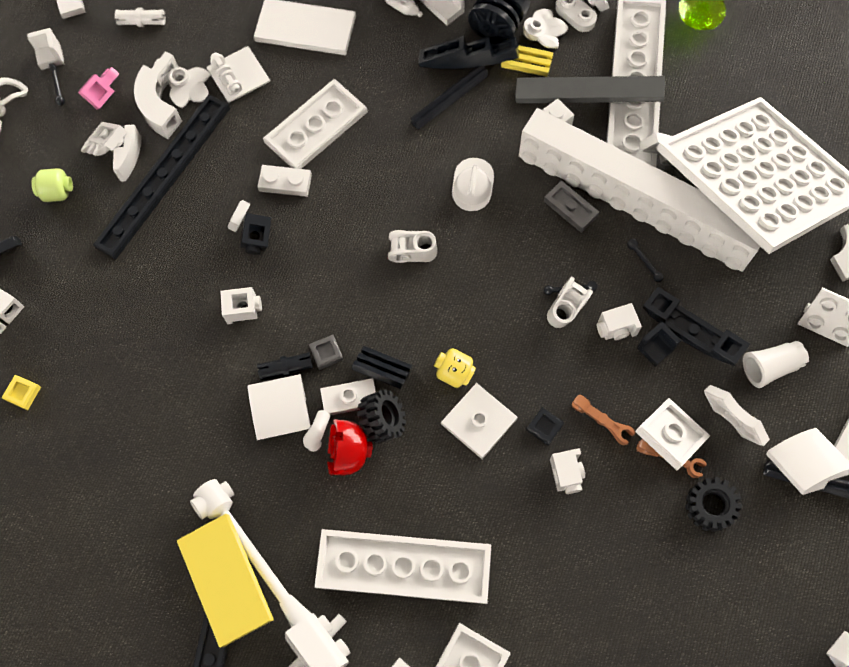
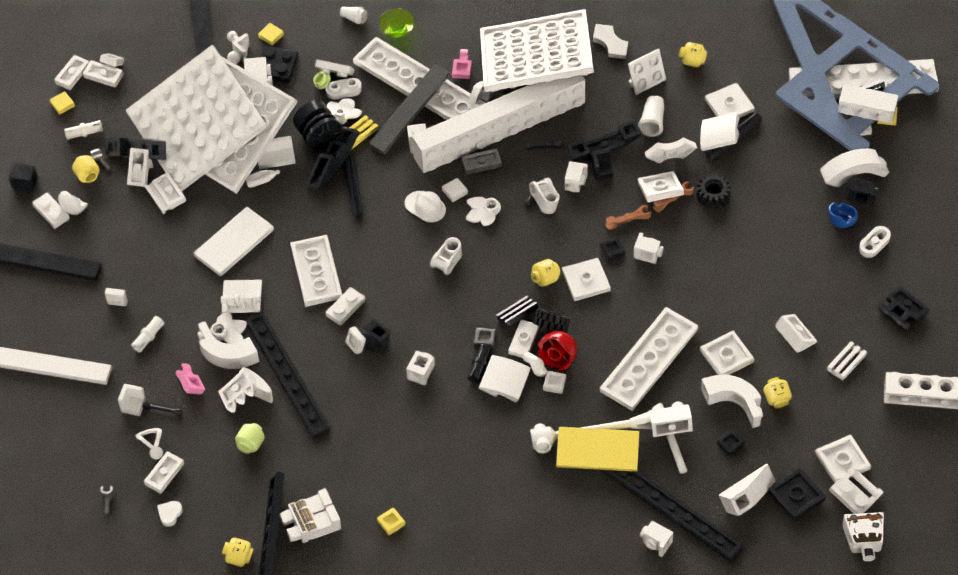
camera: 60 degrees left, 15 degrees down
none -> white tile [442,178,468,202]
none -> bright pink plate [452,49,472,79]
none -> white plate [466,197,501,226]
none -> white tile [543,371,566,394]

